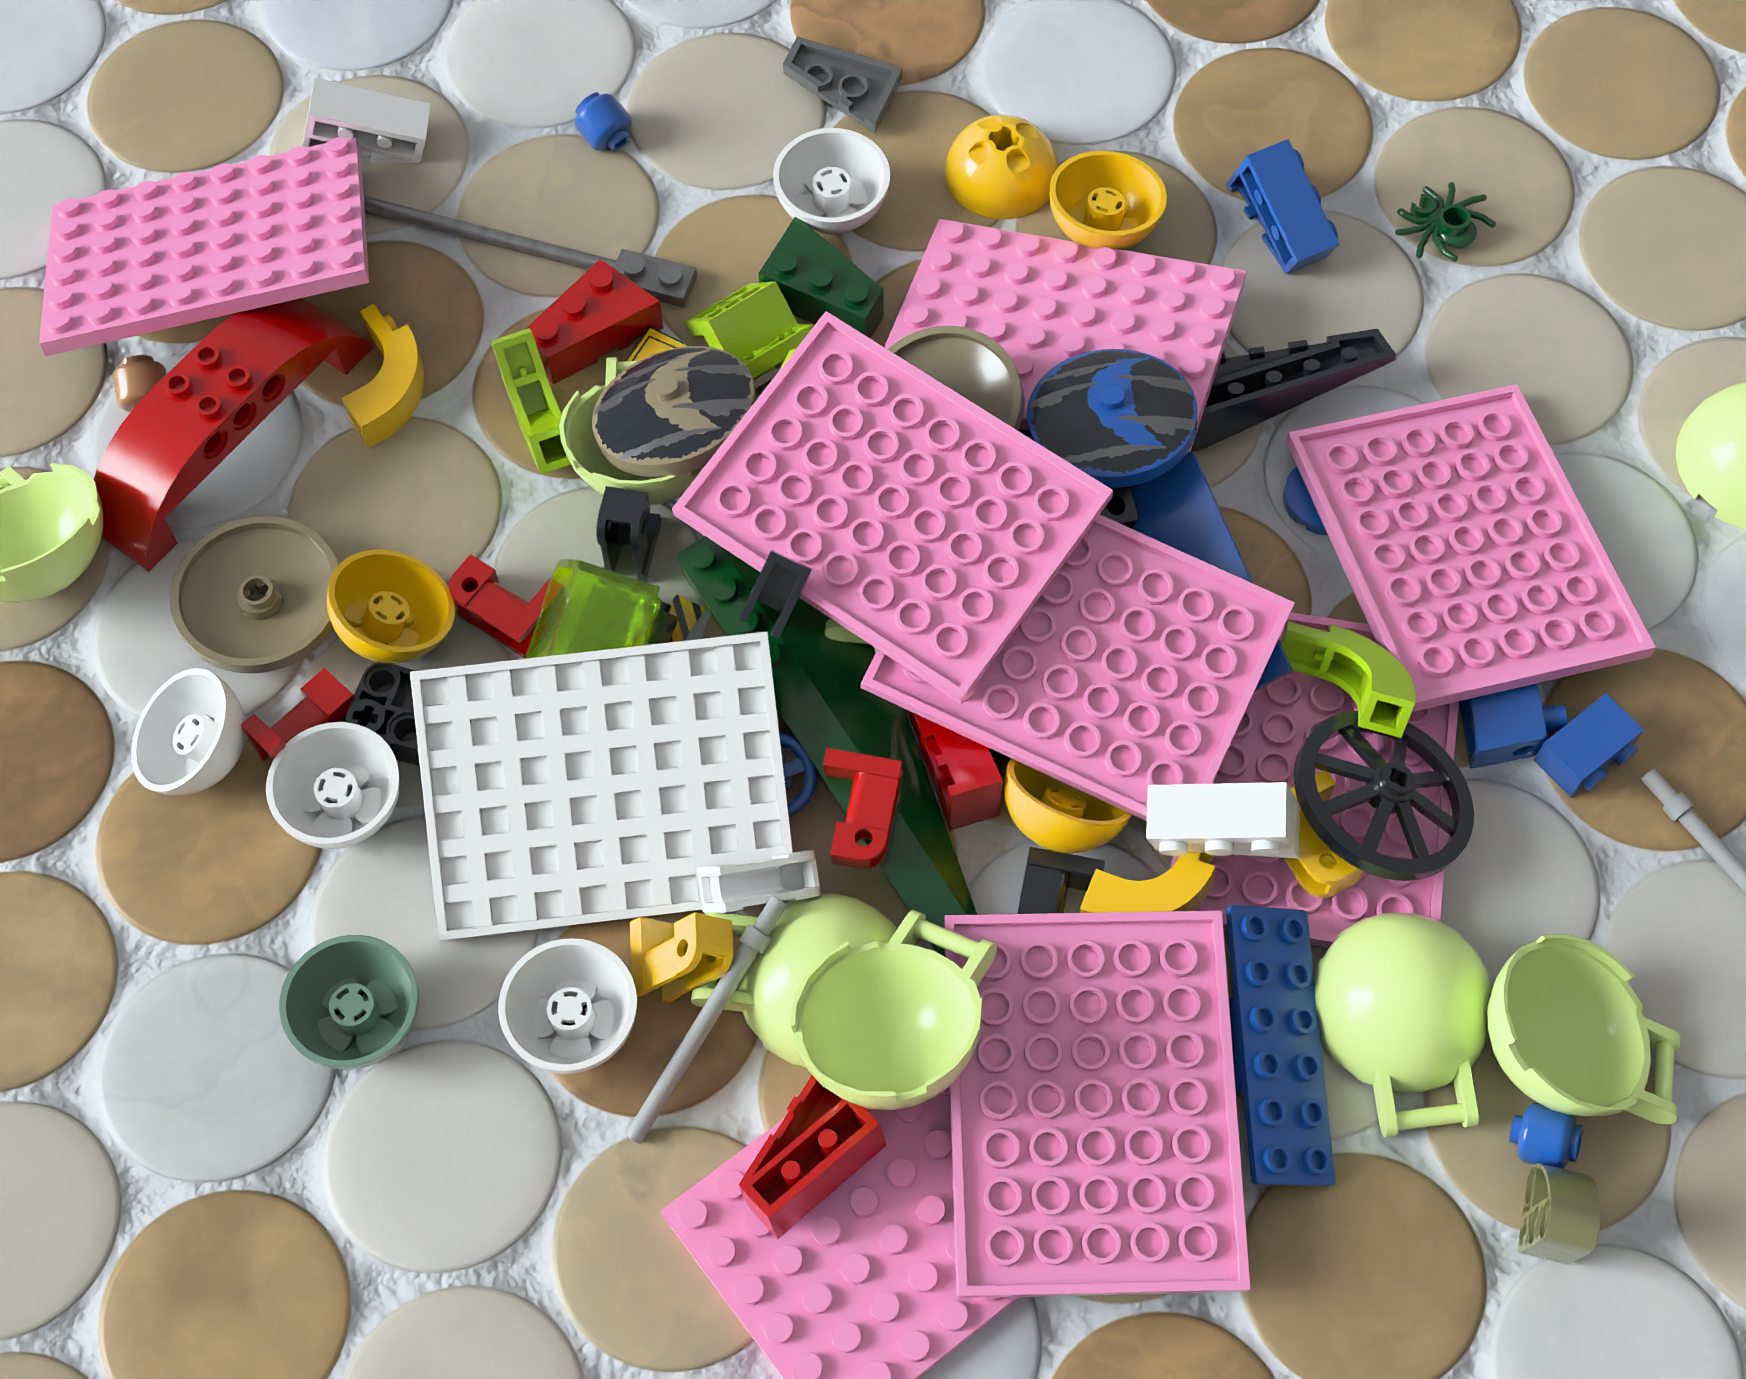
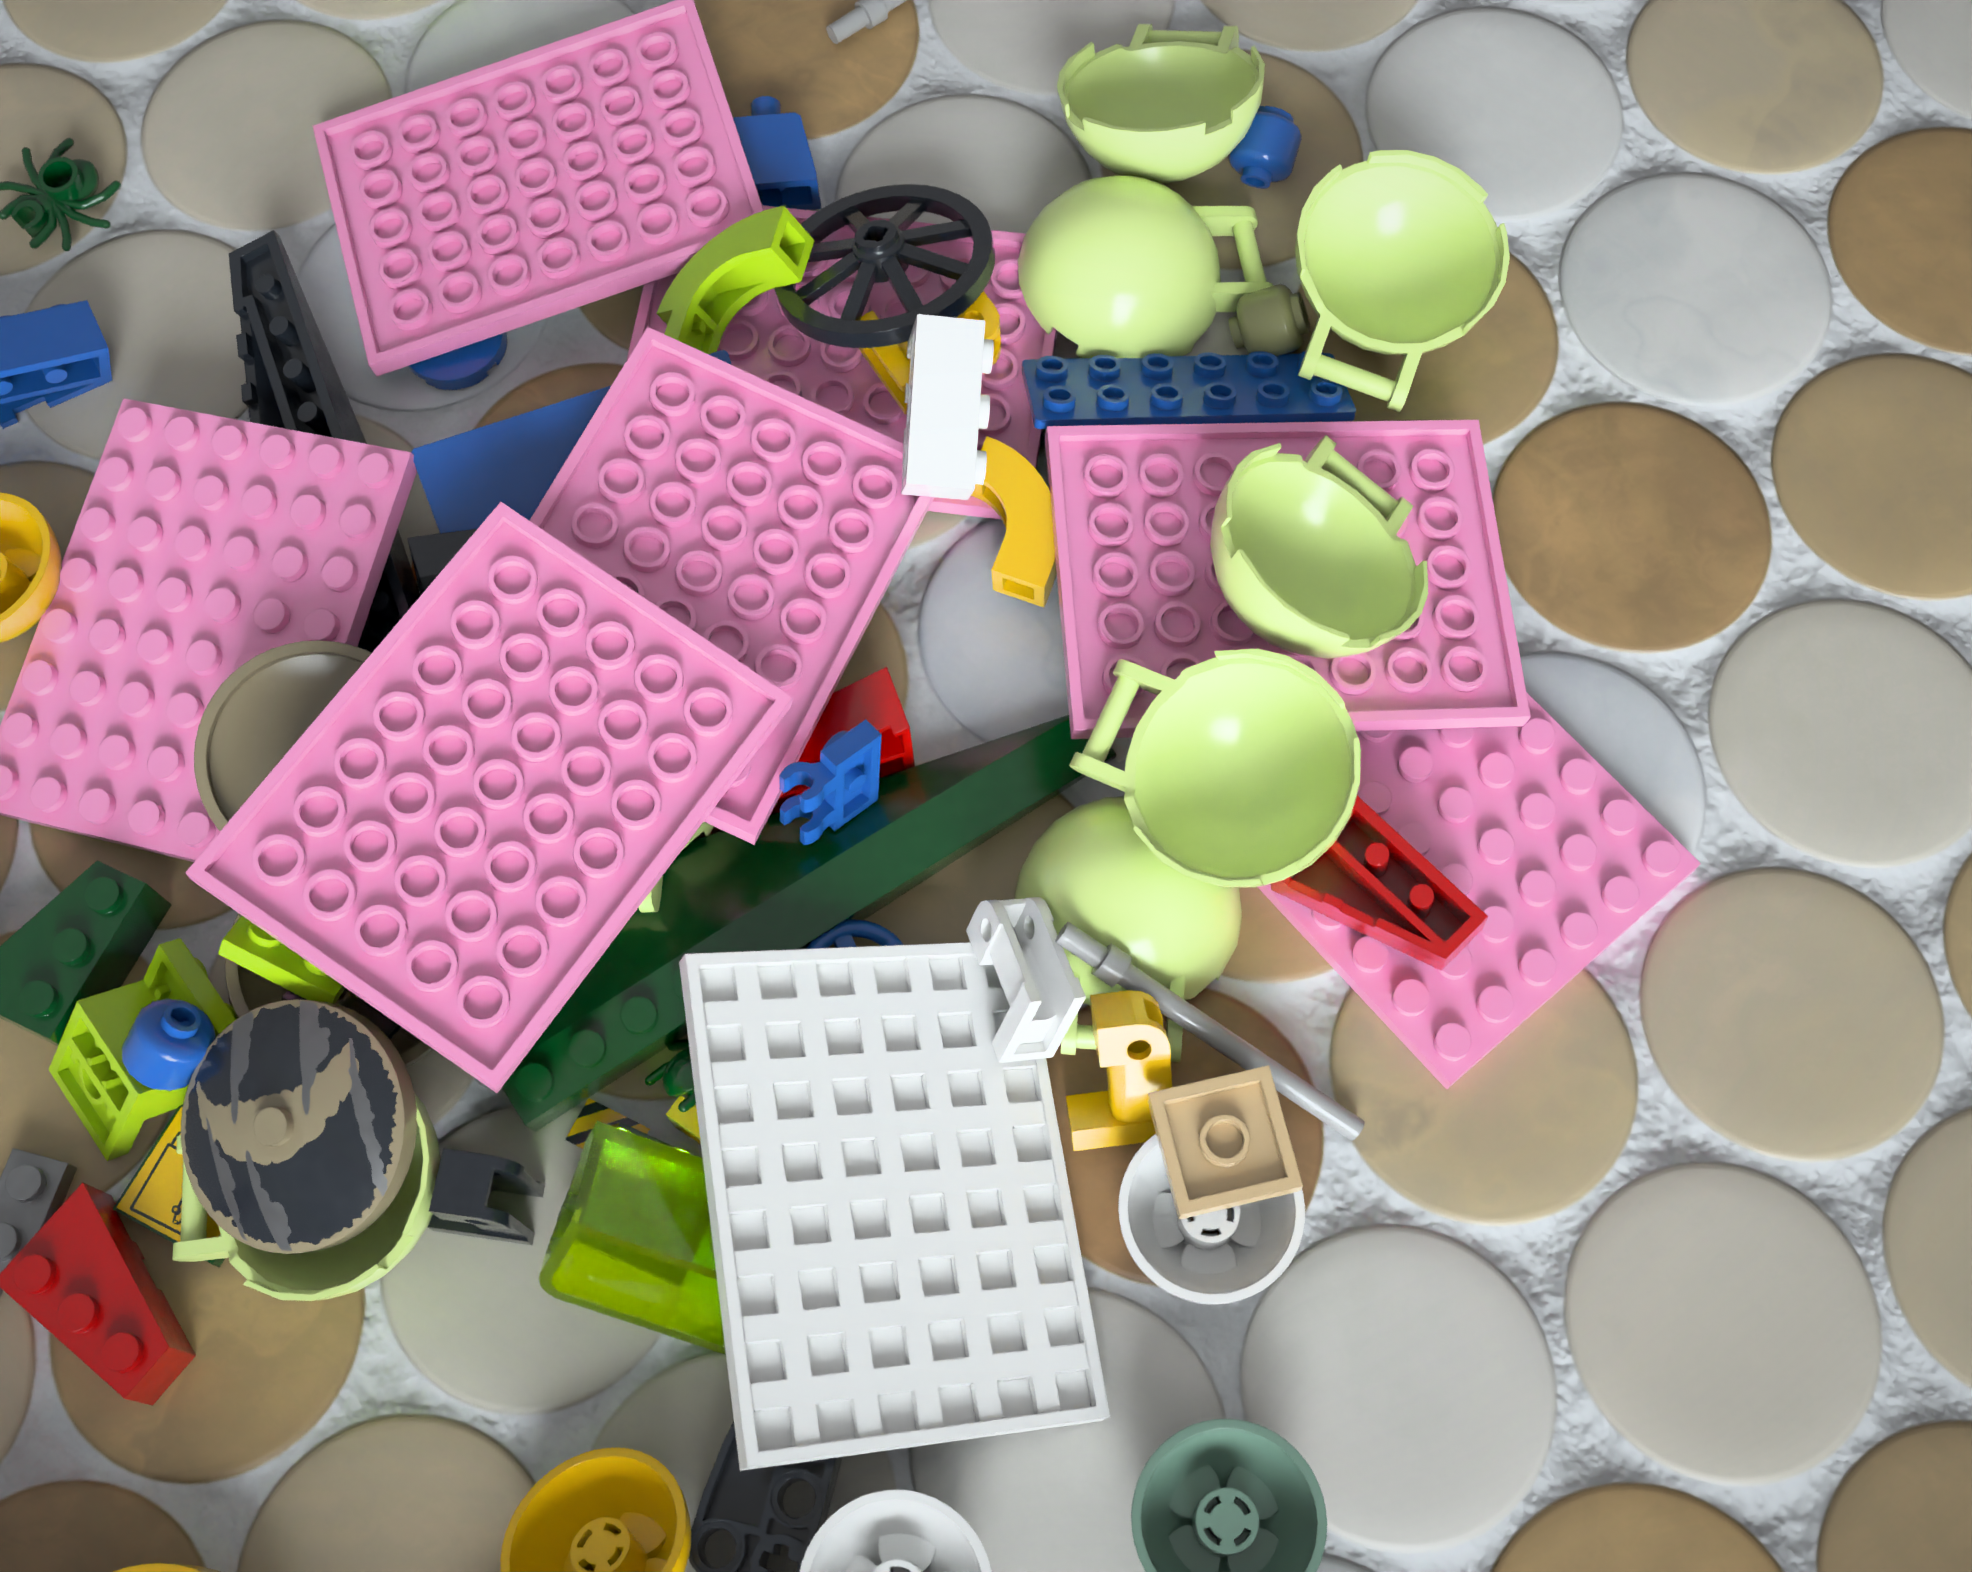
camera: 90 degrees left, 5 degrees up
red piece [449,554,568,659] -> none
lime arch [491,328,571,475] -> none
black piece [738,550,812,639] -> none
red piece [823,748,903,869] -> none
yellow piece [1004,758,1132,854] -> none
black piece [1017,847,1105,914] -> none
dish [1027,349,1197,488] -> none
olive beam [1517,1163,1601,1265] -> none
blue brick [1534,693,1644,797] -> none
none -> blue head [122,999,215,1091]
none -> blue plate [779,719,882,845]
none -> tan plate [1147,1065,1303,1220]
none -> yellowish green windscreen [1210,435,1428,659]
none -> olive head [1229,284,1310,356]
none -> yellowish green windscreen [1295,150,1510,413]

